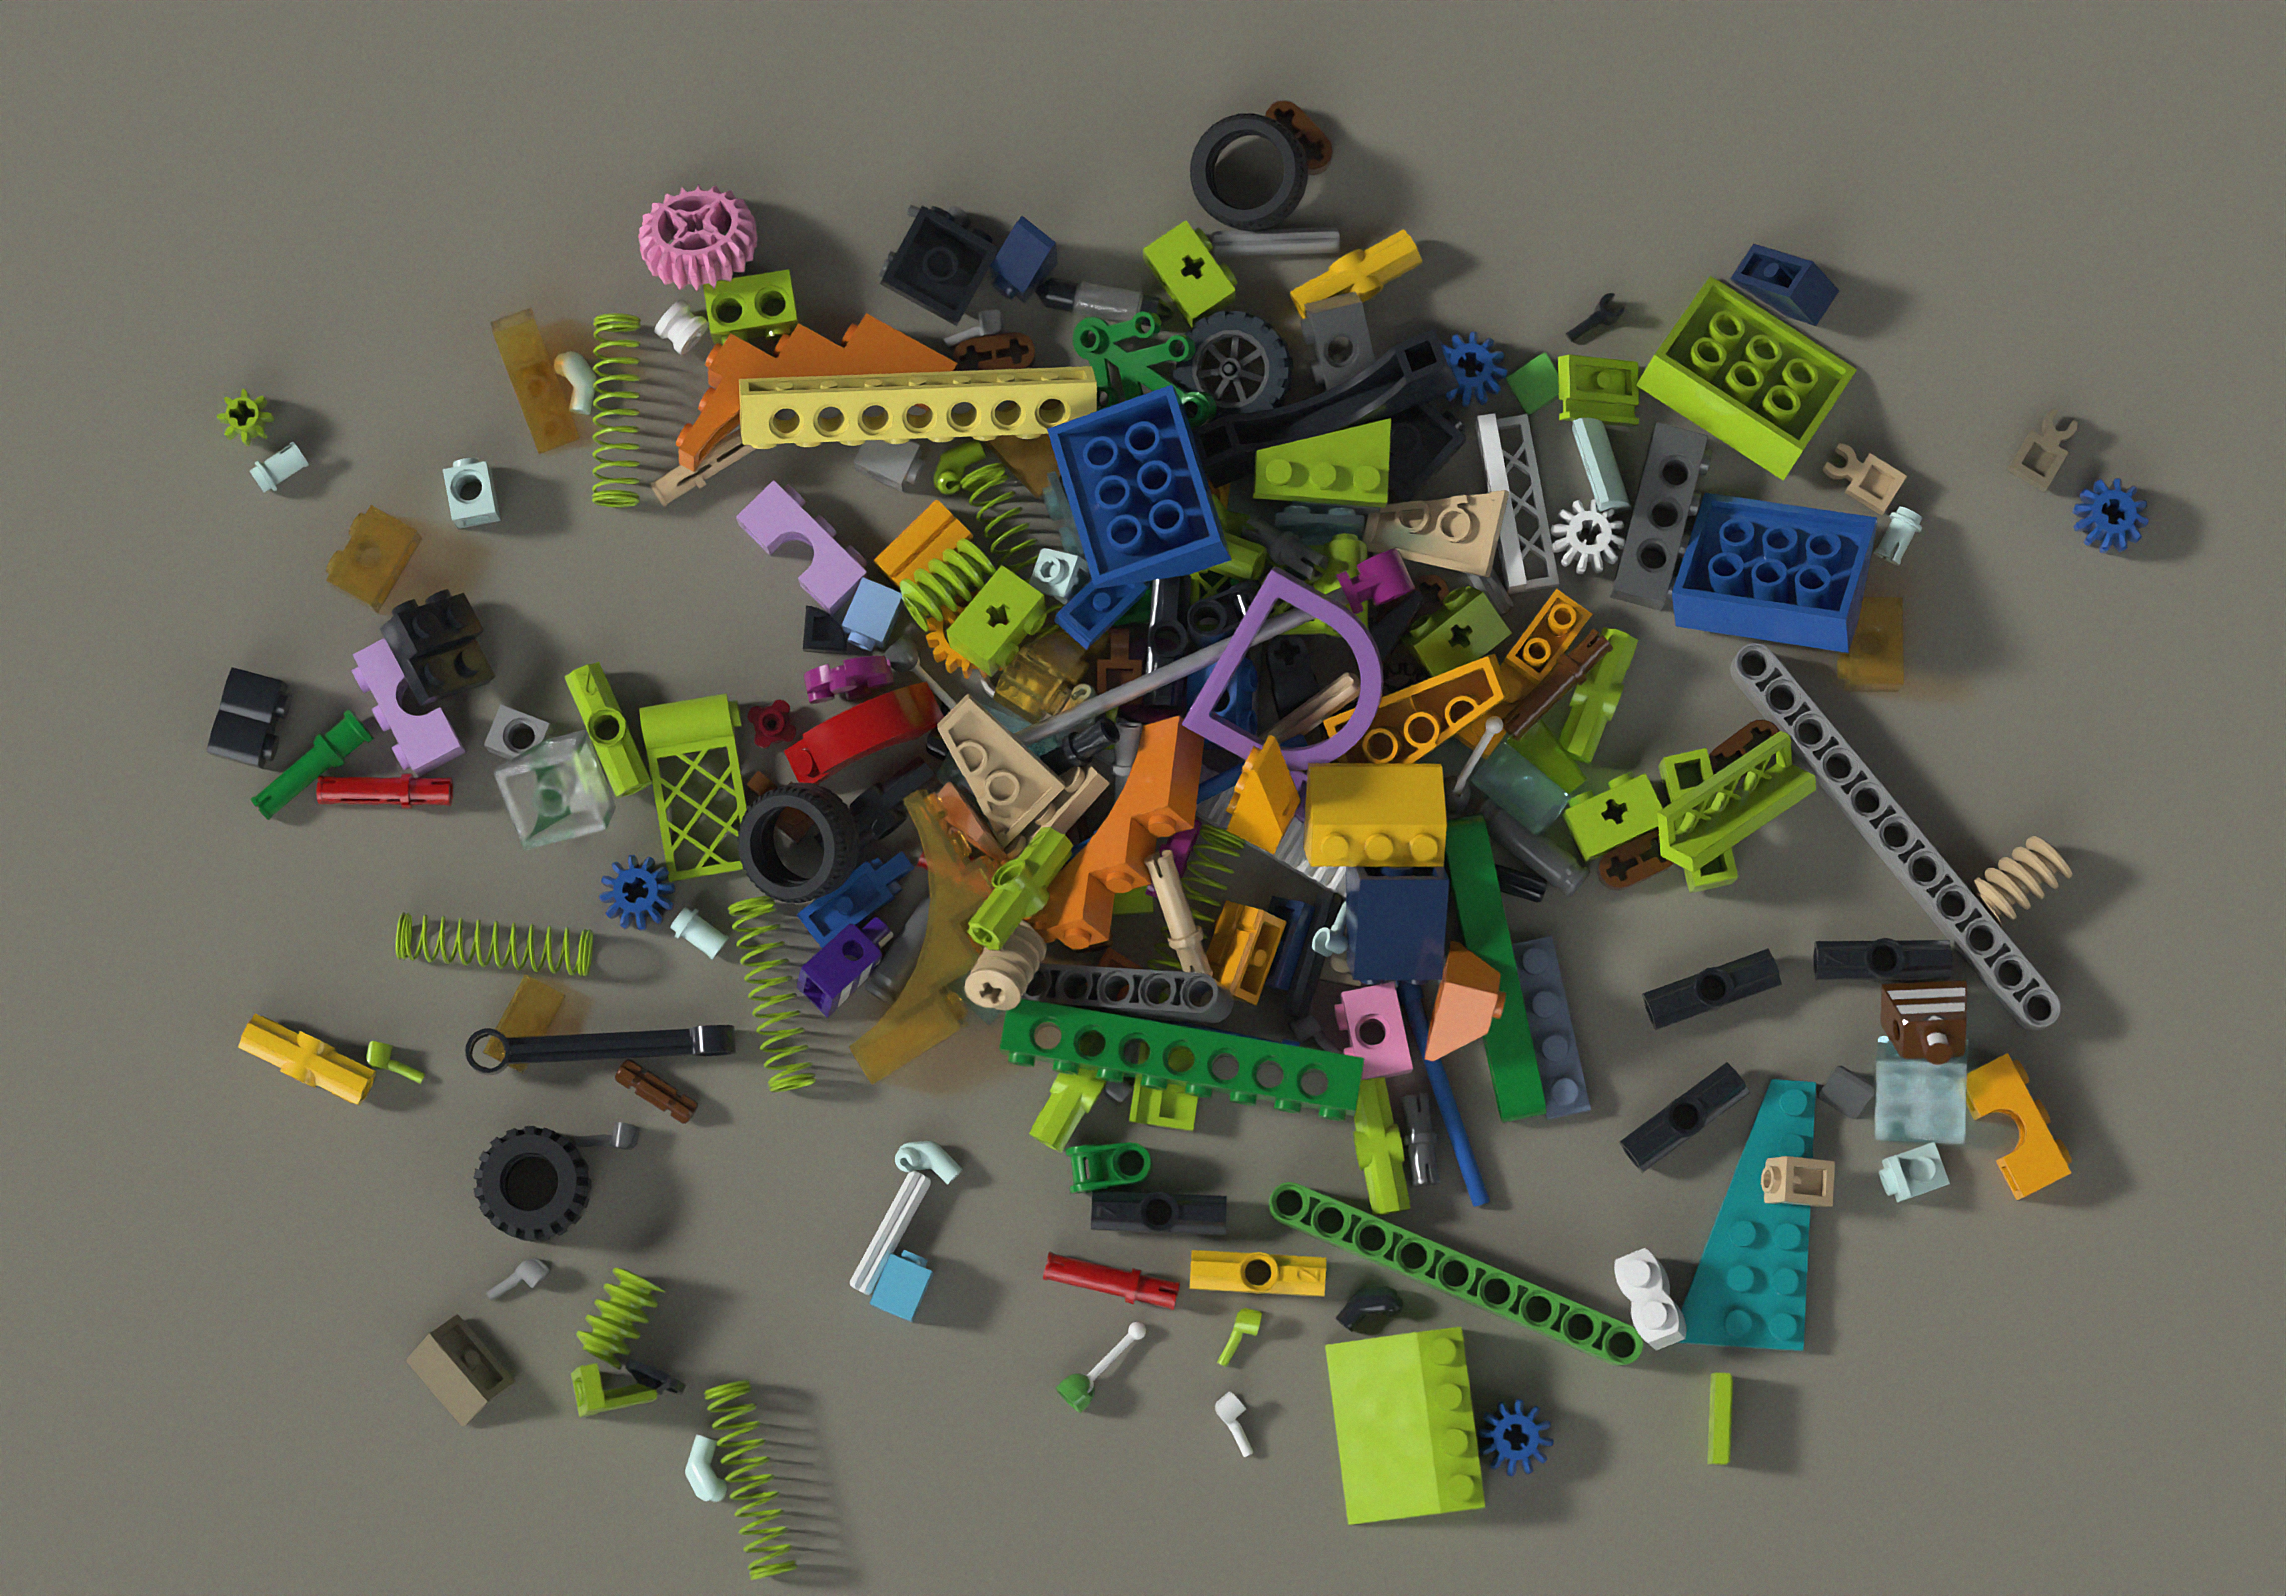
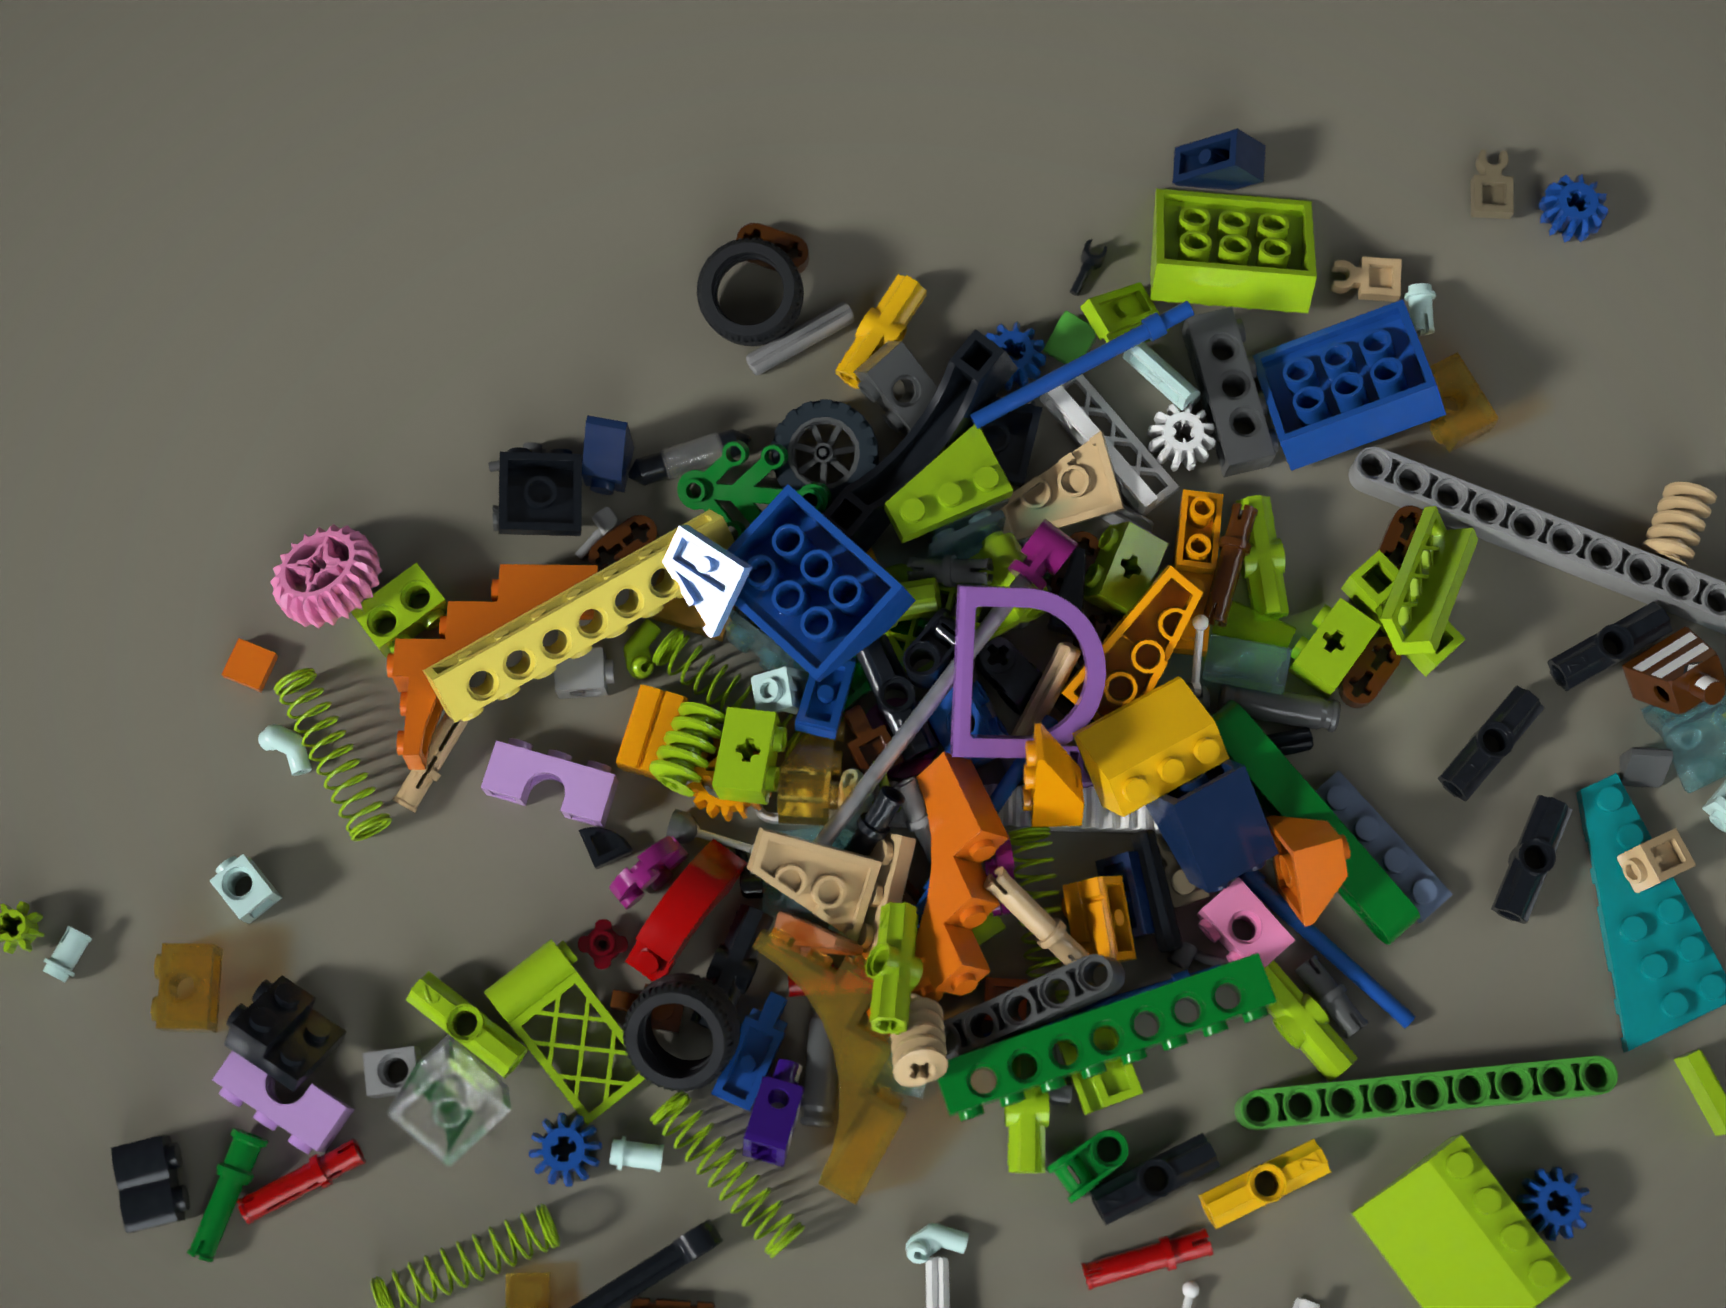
camera: 30 degrees left, 5 degrees down
clear yellow slope [490,307,580,454] -> none
white wheel [654,299,709,355] -> none
light blue brick [842,577,904,651] -> none
lime brick [1143,220,1238,329] -> none
lime hand [1217,1308,1262,1367] -> none
light aqua hand [1312,901,1348,957] -> none
black arm [1335,1286,1403,1332] -> none
white brick [1615,1248,1686,1350] -> none
none -> orange tile [221,638,279,693]
none -> wing [662,525,752,638]
none -> blue bar [970,301,1194,429]

